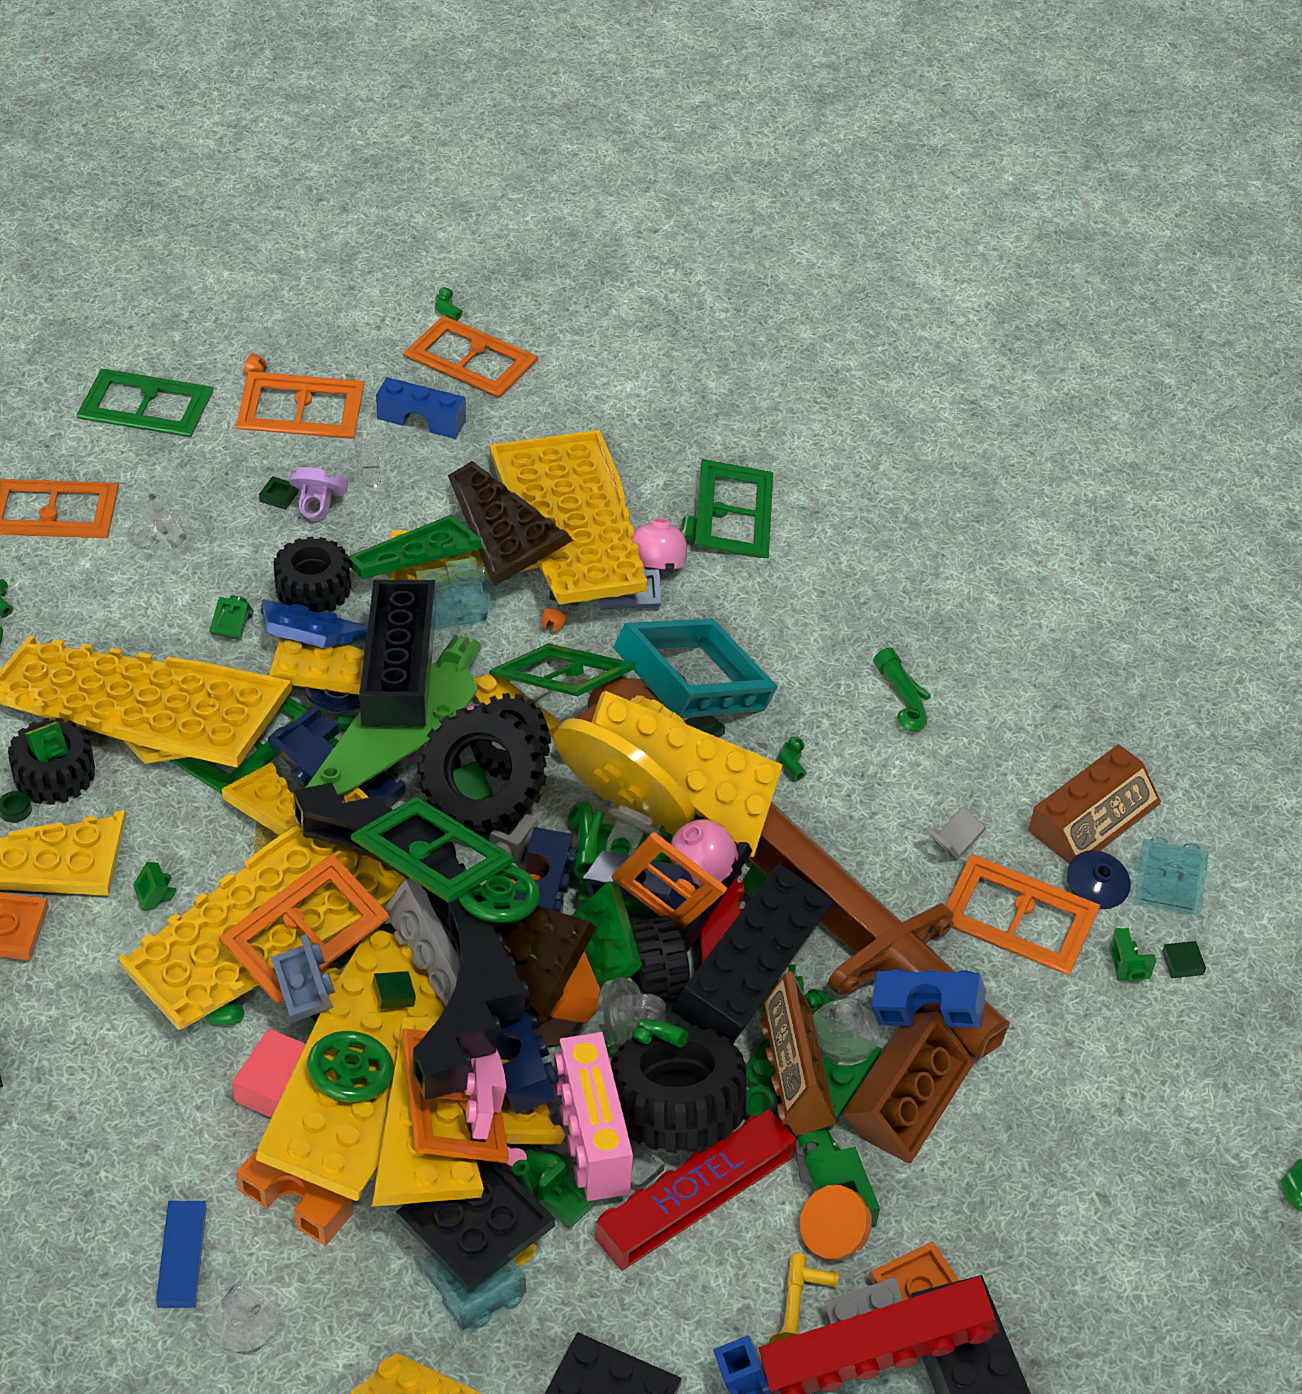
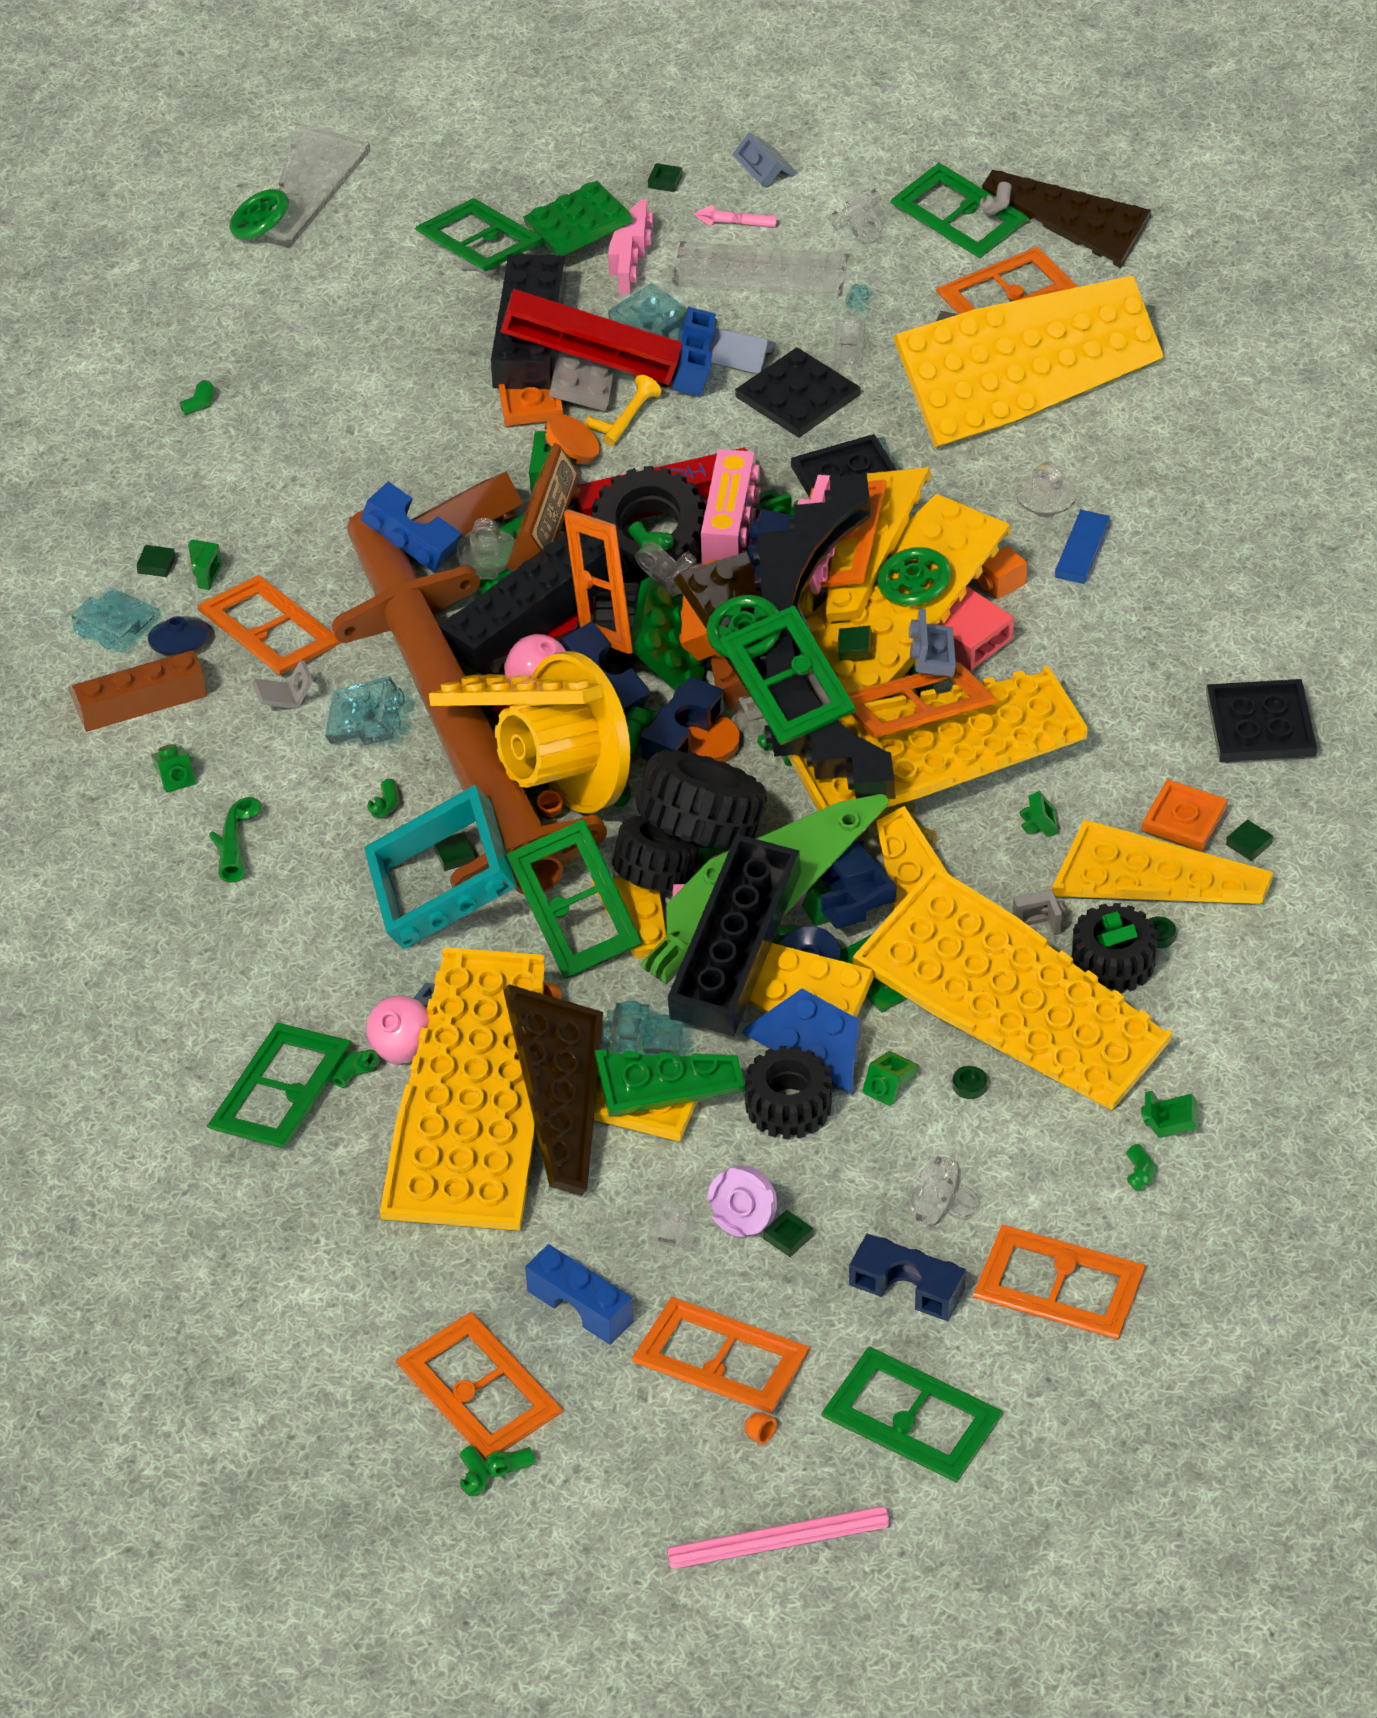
camera: 155 degrees left, 0 degrees up
none -> green bracket [151,744,196,792]
none -> clear light blue plate [325,676,405,746]
none -> green arm [485,1447,535,1477]
none -> bright pink axle [667,1506,889,1569]
none -> dark blue arch [849,1233,966,1322]
none -> dark green tile [952,1066,987,1099]
none -> light grey bracket [1012,889,1066,935]

